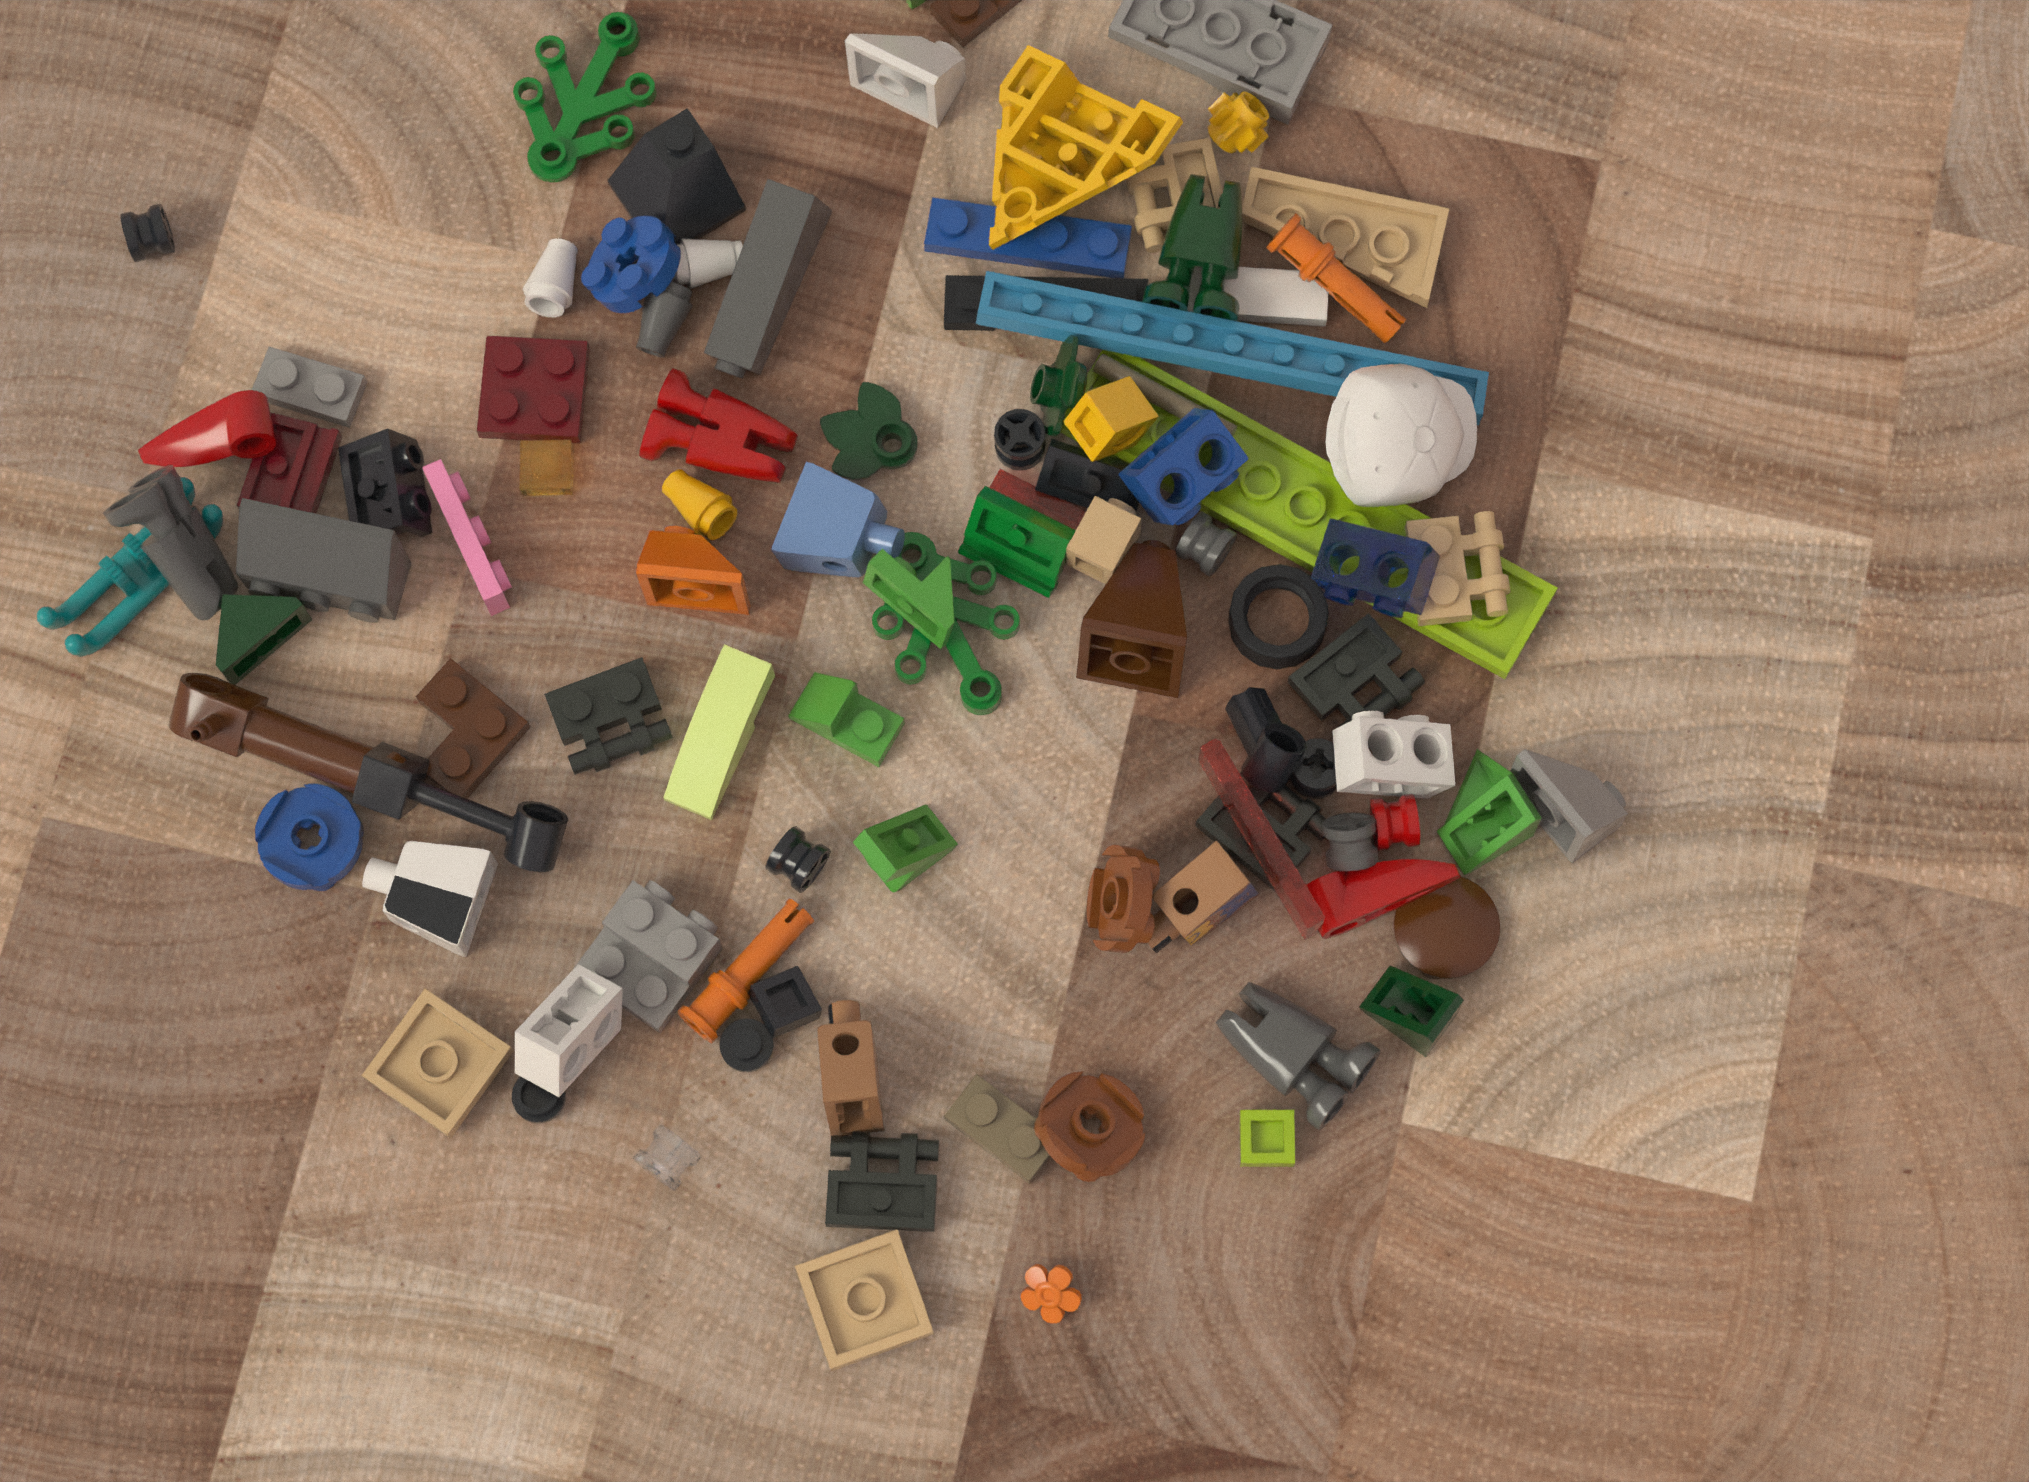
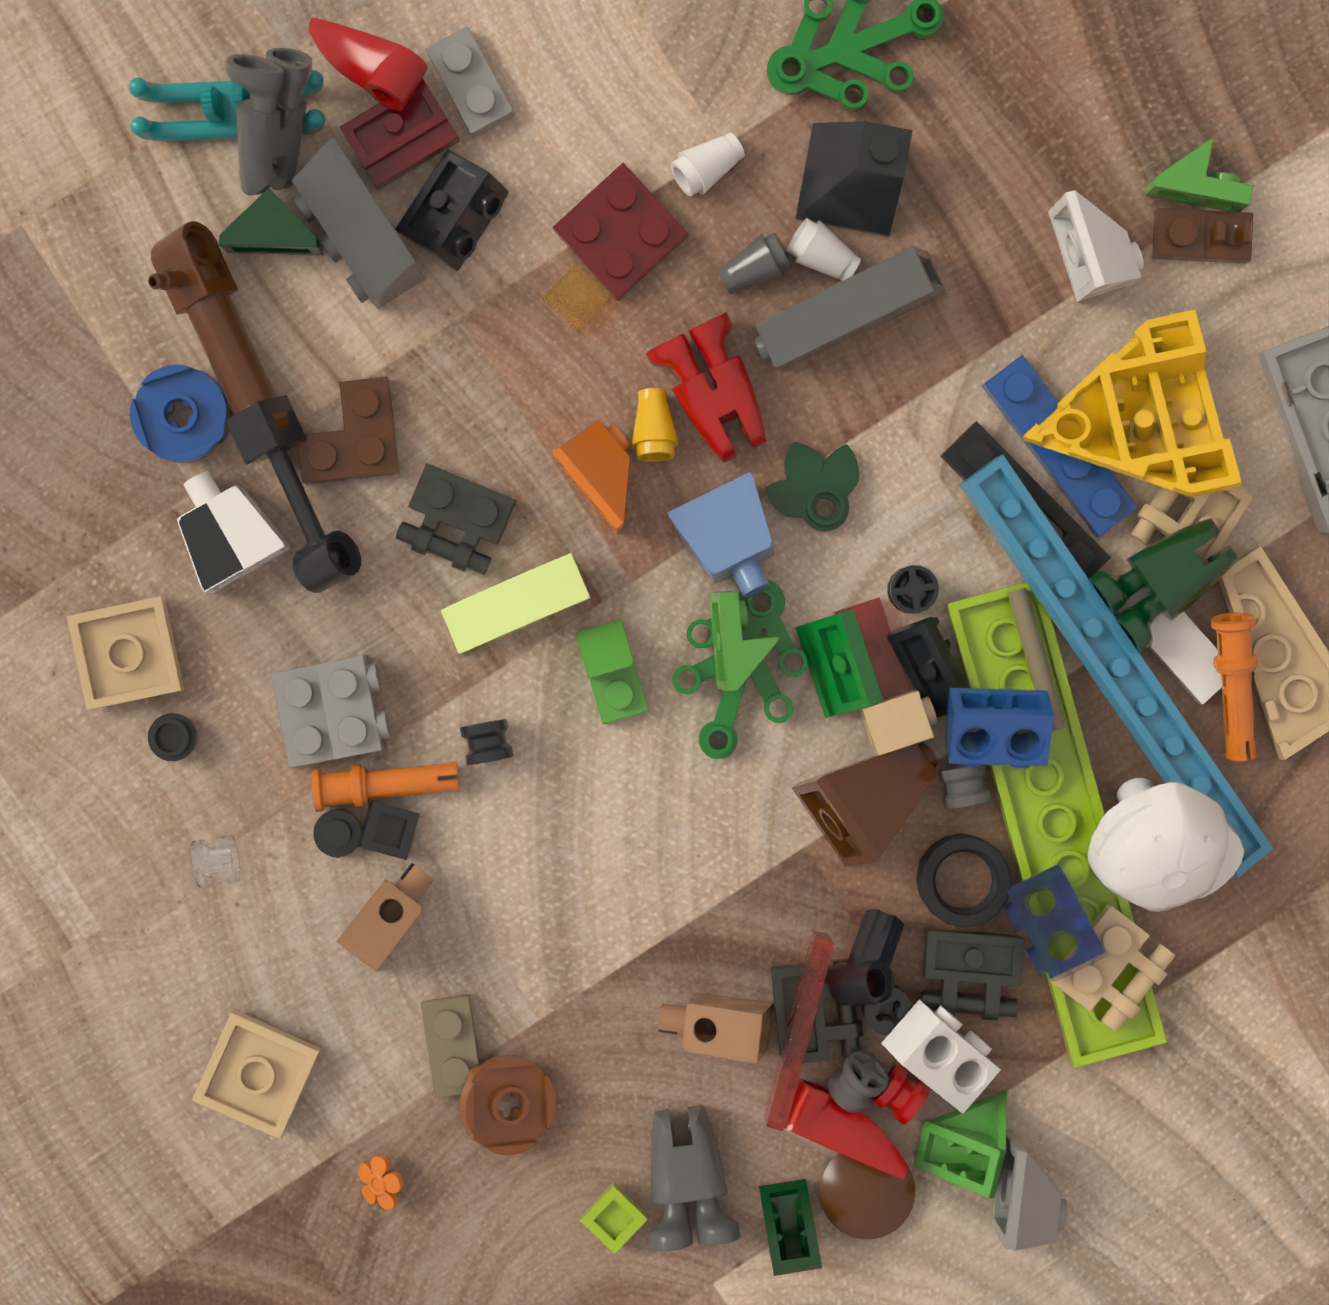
camera: 40 degrees right, 15 degrees up
bright pink plate [422,459,512,616] -> none
white brick [515,964,623,1097] -> none
blue plate [581,216,681,313] -> none
pearl dark grey plate [825,1131,939,1232] -> none
bright green slope [853,804,958,892] -> none
dark green plate [1030,335,1087,437] -> none
yellow brick [1063,376,1159,462] -> none
dark orange plate [1087,845,1160,953] -> none
yellow gear [1207,91,1269,154] -> none

